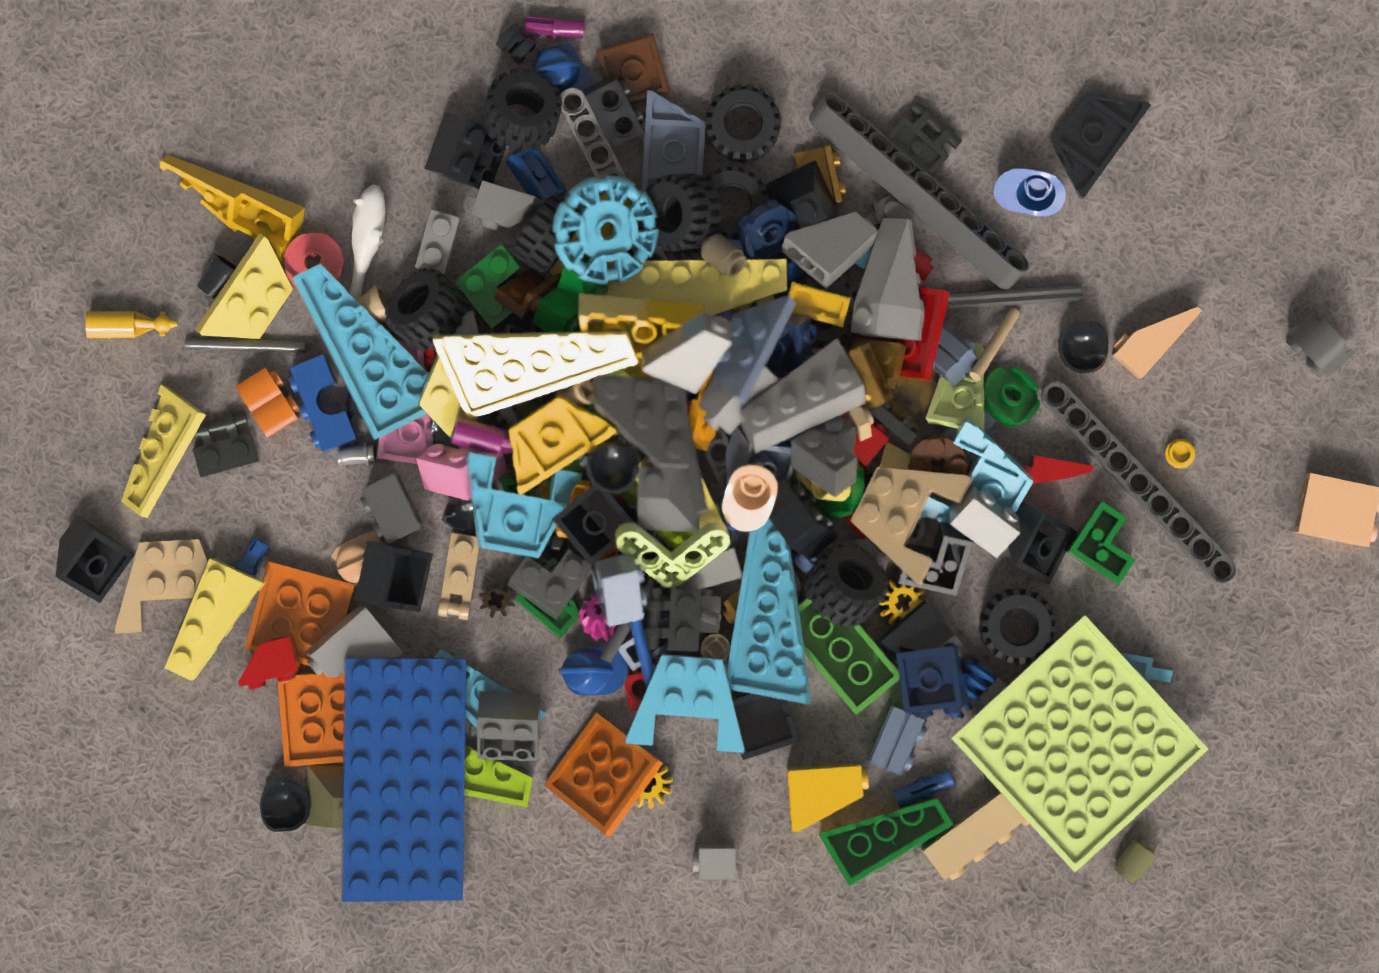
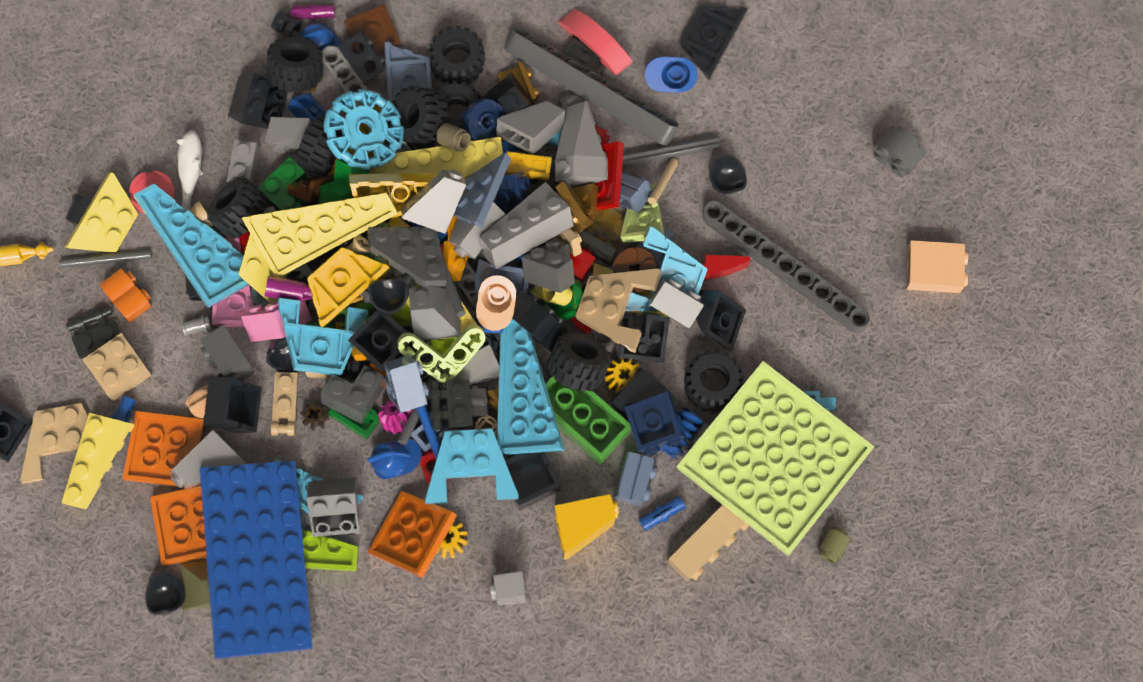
camera: 10 degrees left, 15 degrees down
light yellow wing [121,384,206,518] -> none
yellow wedge [160,154,305,266] -> none
red slope [238,634,302,690] -> none
blue arch [288,355,358,452] -> none
medium blue plate [791,551,818,574] -> none
green wedge [818,798,953,887] -> none
green plate [984,367,1040,428] -> none
green brick [1065,501,1136,585] -> none
light nougat slope [1112,307,1202,379] -> none
yellow plate [1165,439,1195,469] -> none
none -> tan brick [82,333,152,402]
none -> coral slope [558,9,632,75]

